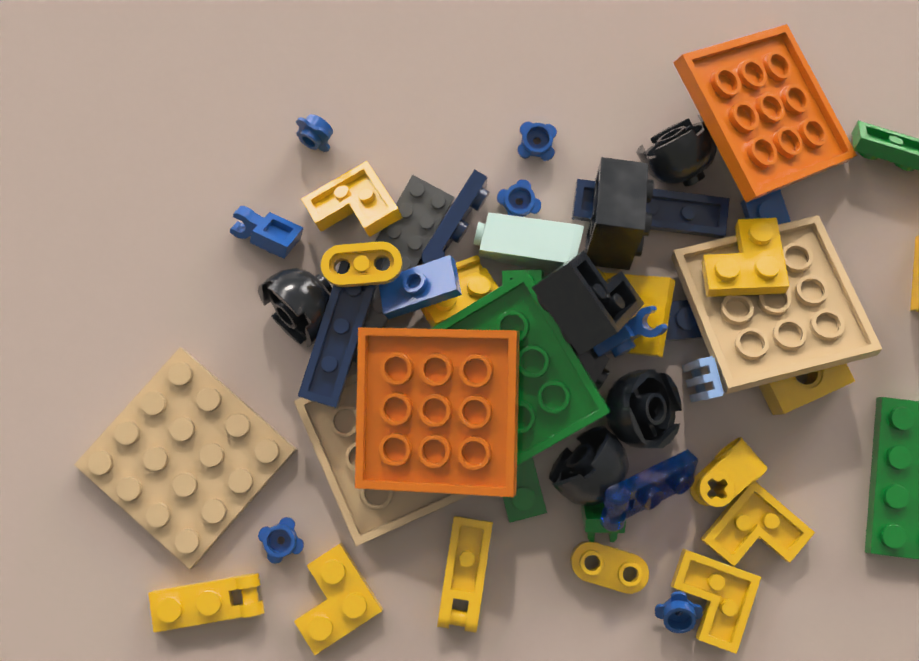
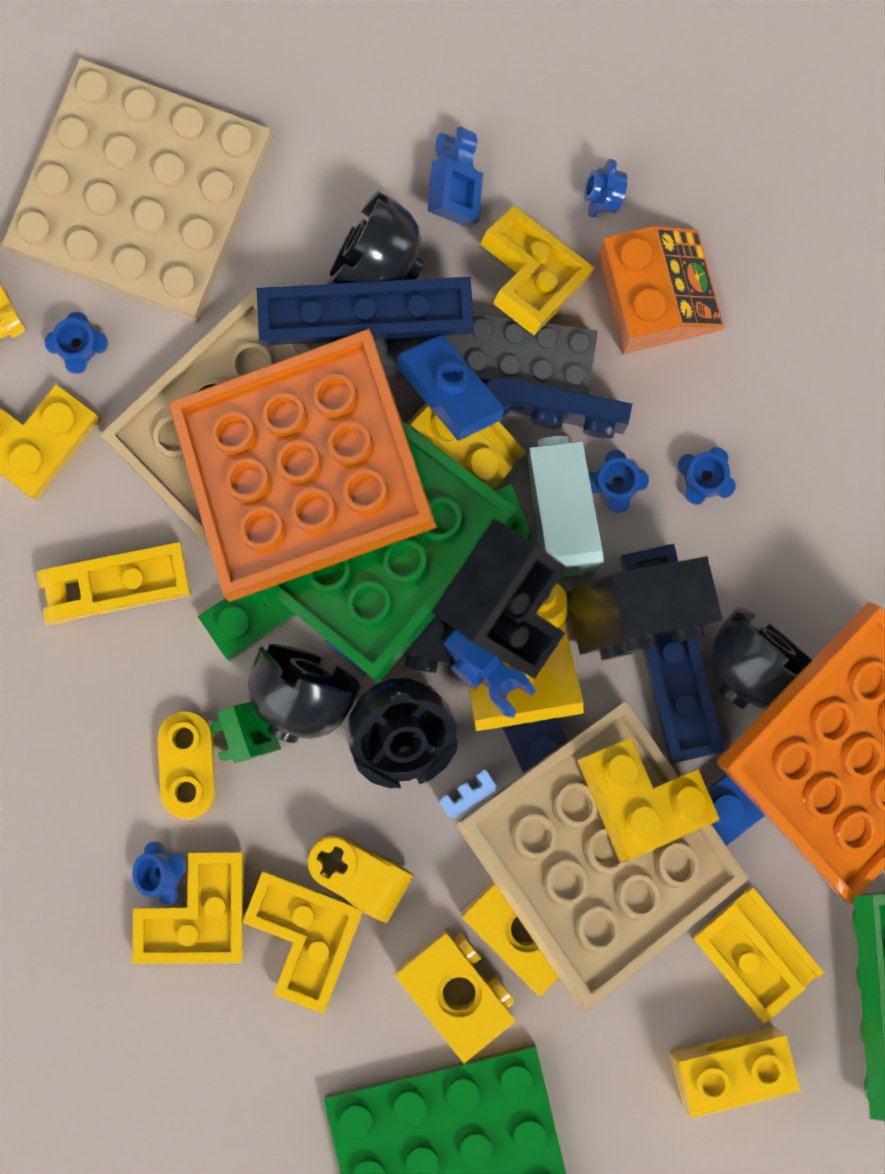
camera: 70 degrees right, 0 degrees up
yellow plate [321,242,403,287] -> none
clear blue plate [600,449,698,531] -> none
none -> yellow brick [394,929,516,1063]
none -> orange slope [598,226,724,354]
none -> yellow plate [690,886,824,1024]

